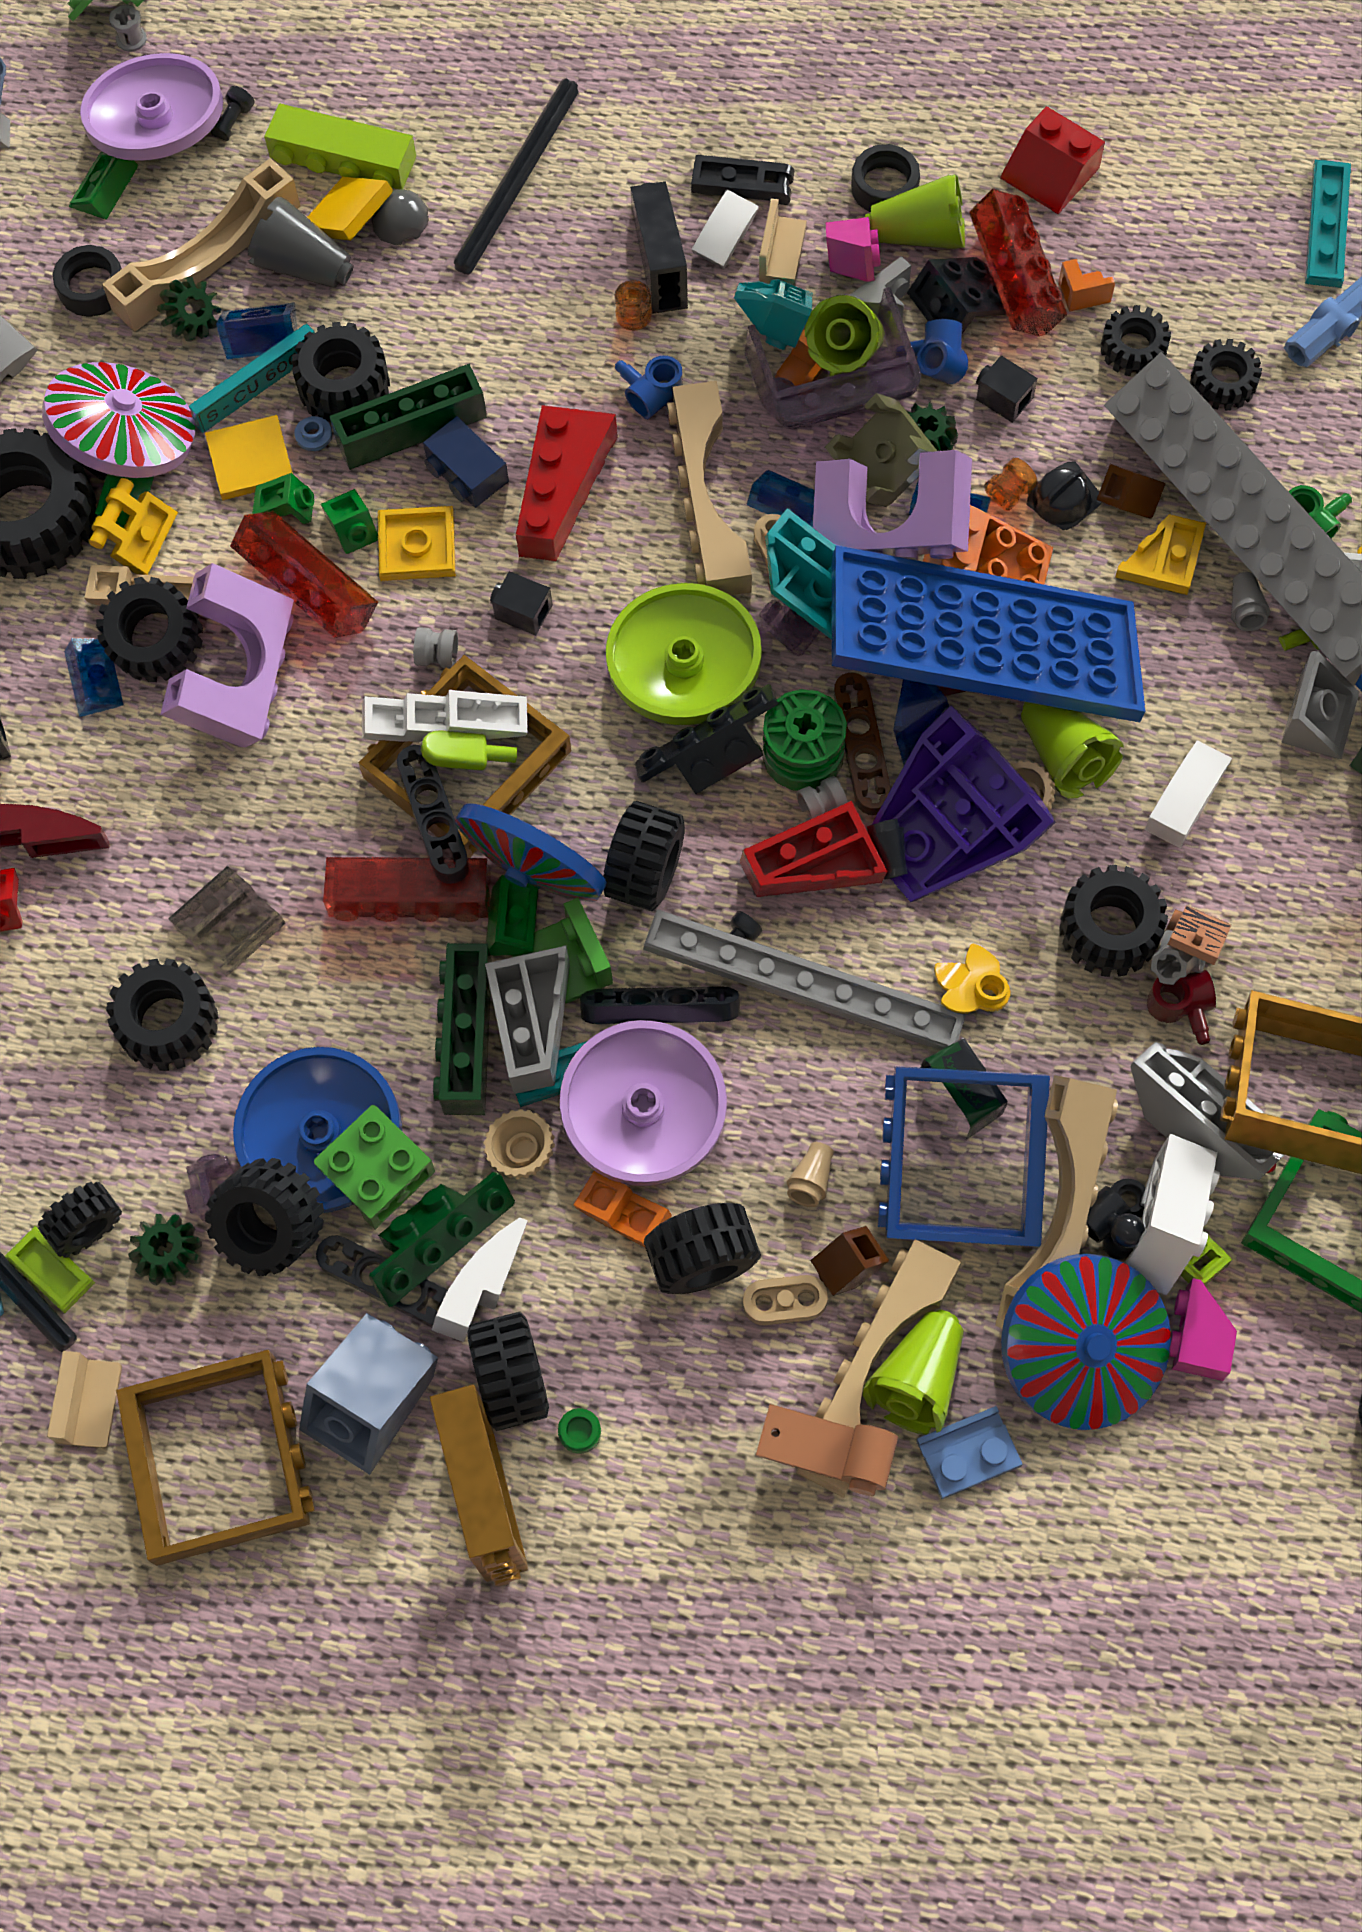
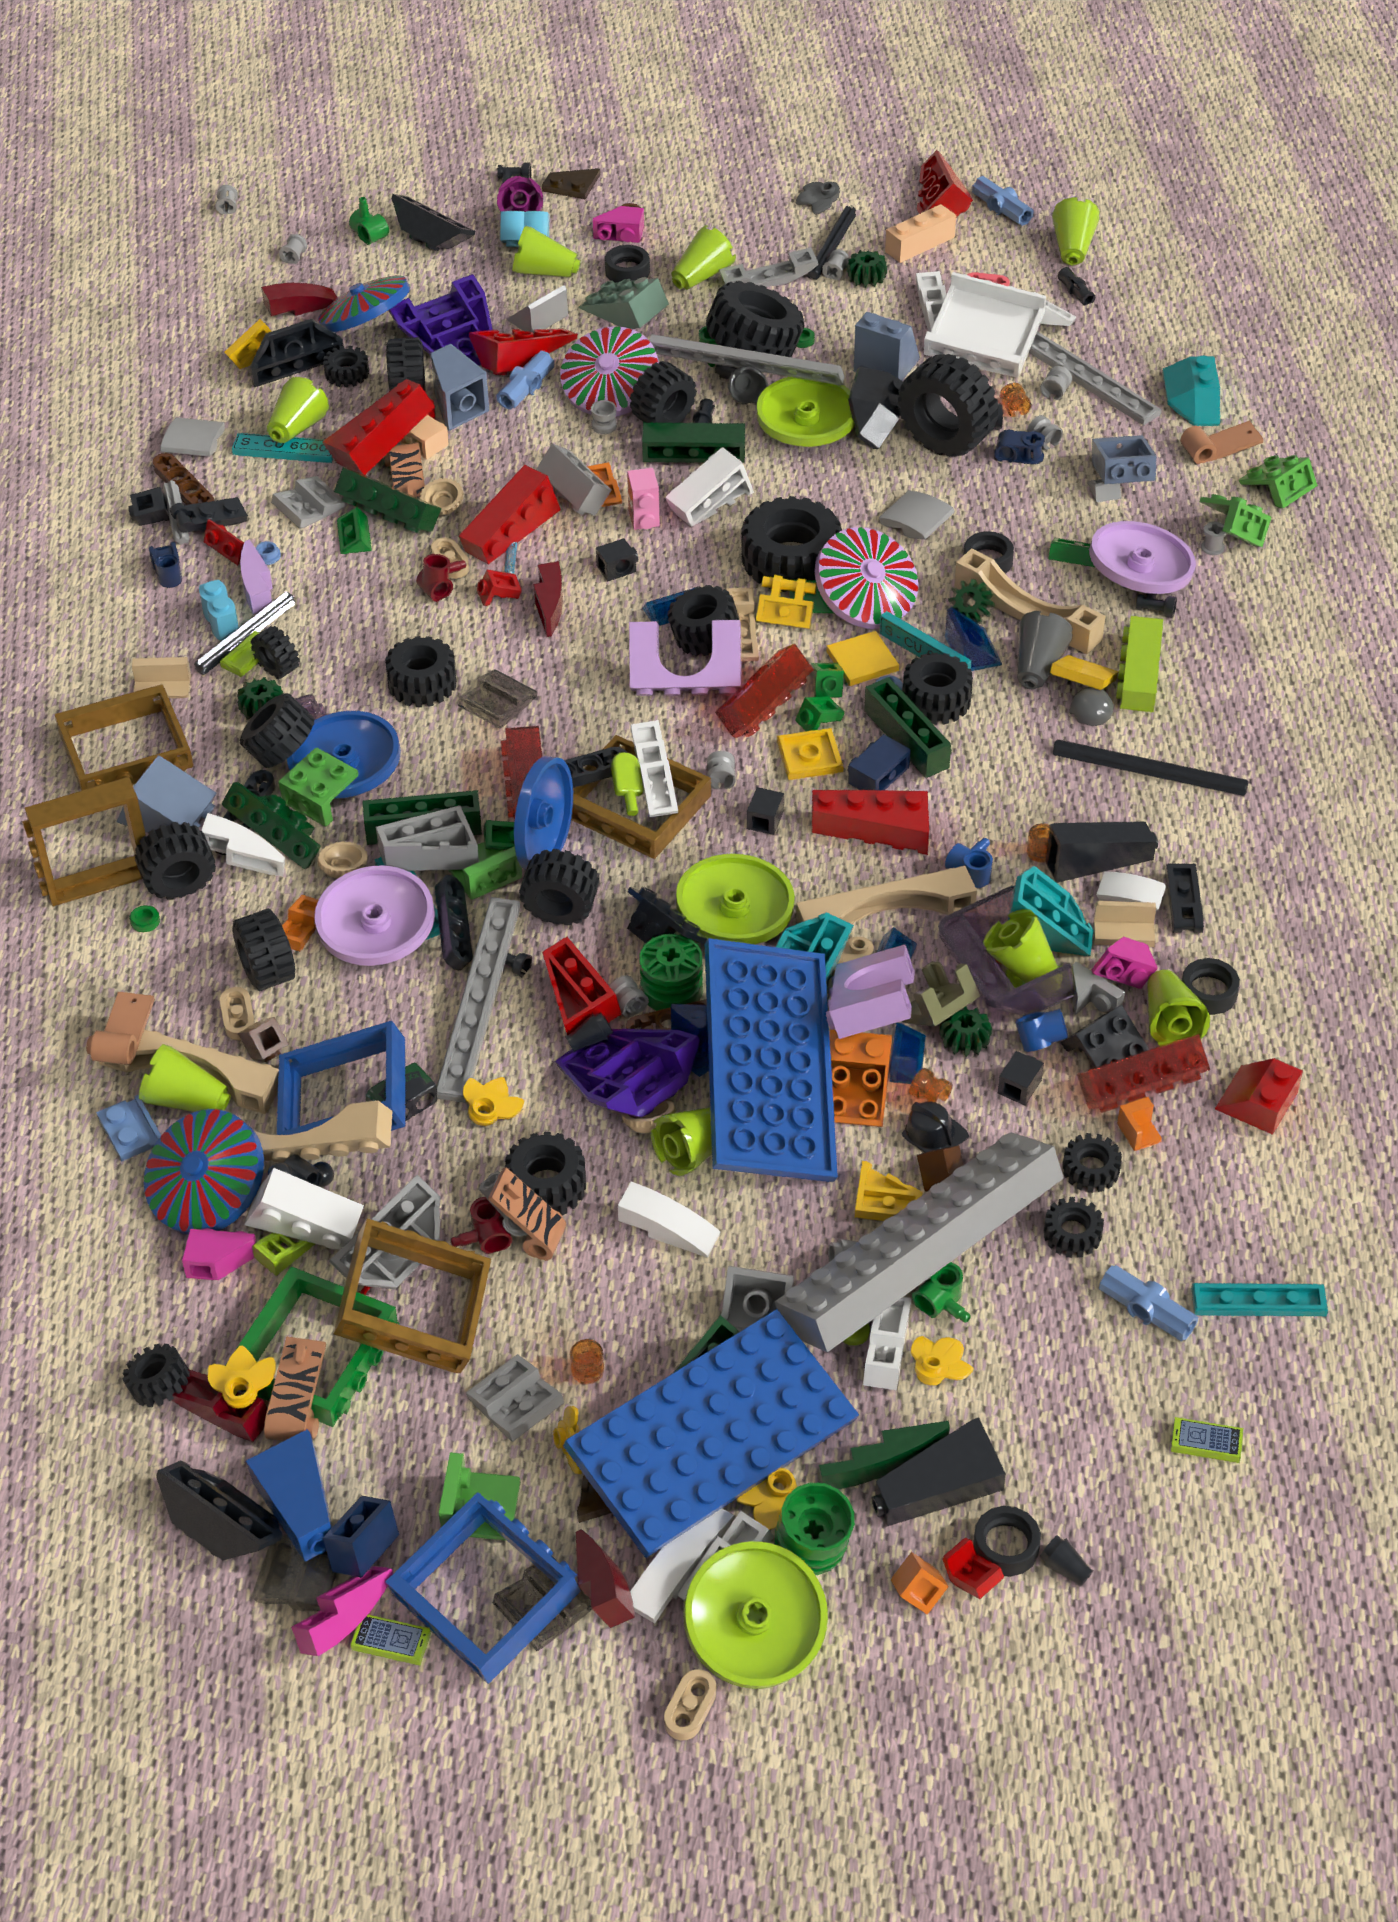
camera: 80 degrees right, 20 degrees down
tan cone [787,1142,834,1207] -> none

